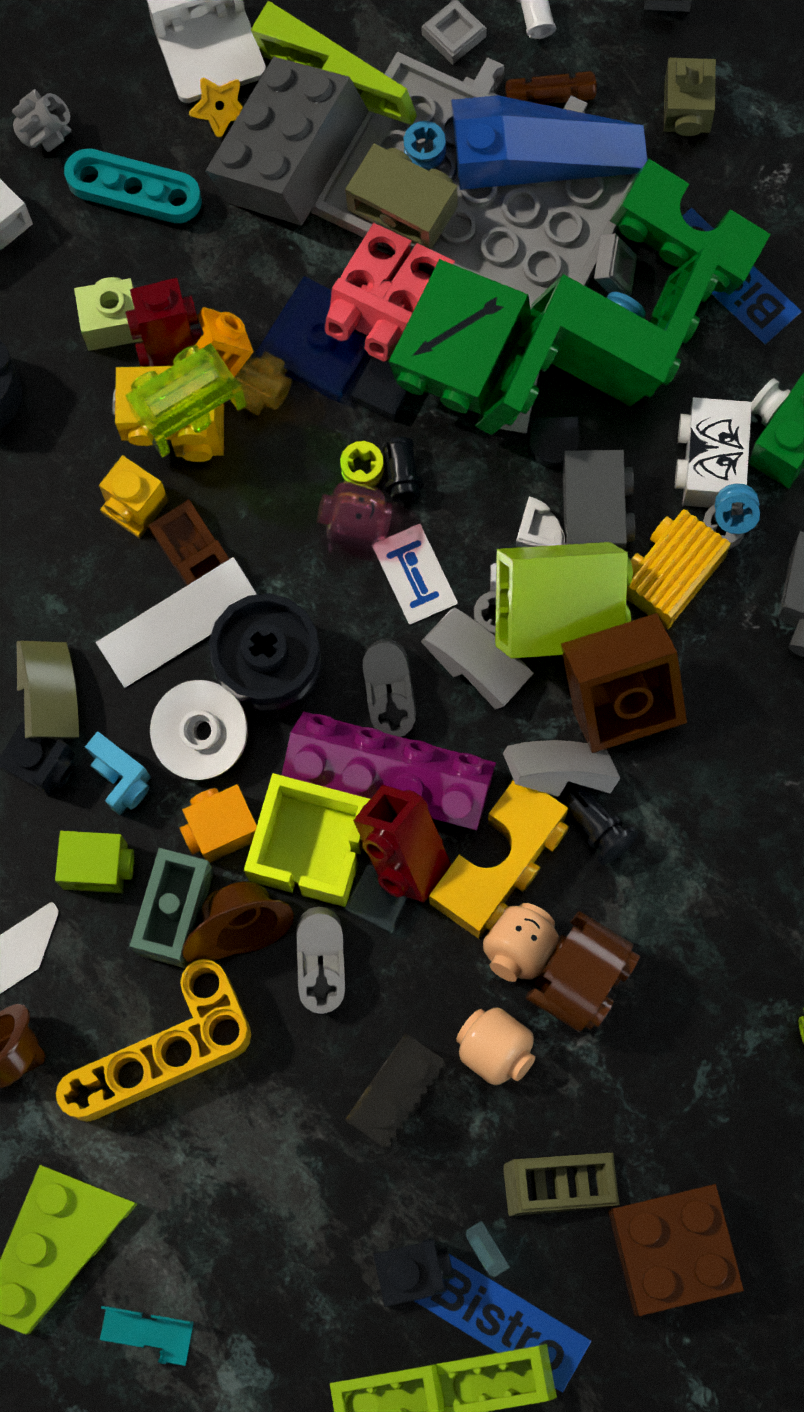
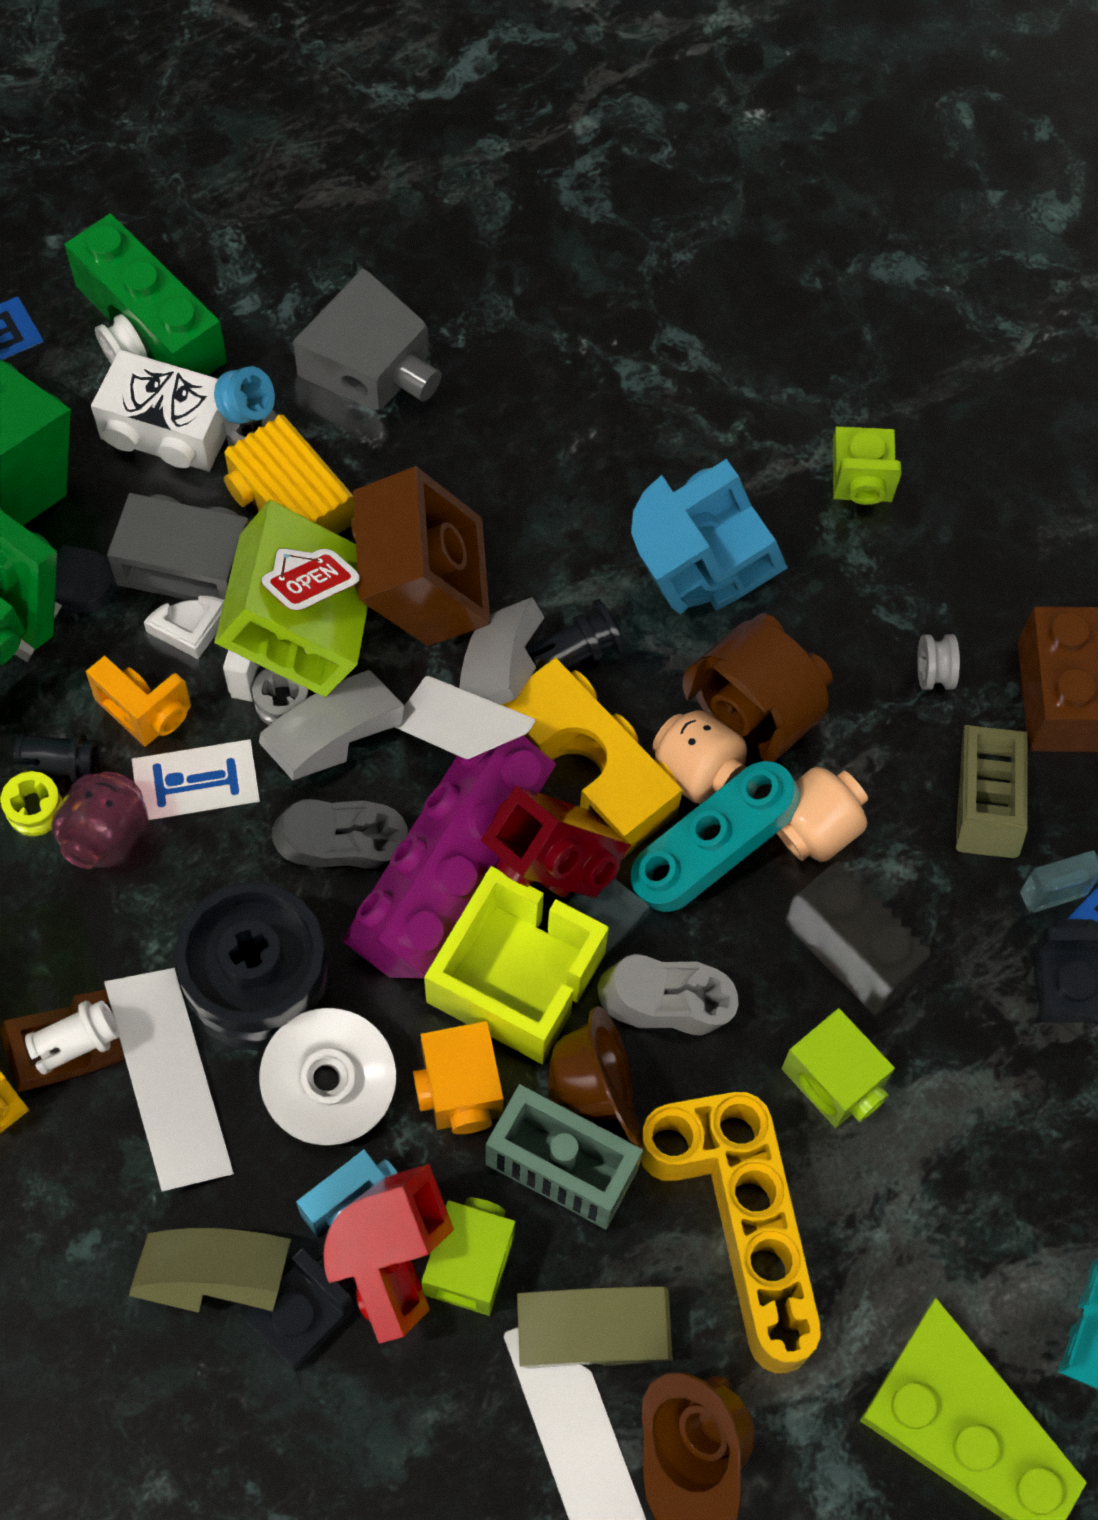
camera: 85 degrees left, 10 degrees down
none -> white pin [25,1000,120,1075]
none -> light orange bracket [86,656,191,747]
none -> sticker [262,549,359,611]
none -> brick [324,1164,454,1343]
none -> white sticker [395,676,535,760]
none -> olive slope [517,1287,673,1369]
none -> dark azure brick [631,459,788,615]
none -> teal plate [631,761,800,912]
none -> lime brick [781,1008,895,1129]
none -> light grey bush [917,634,960,690]

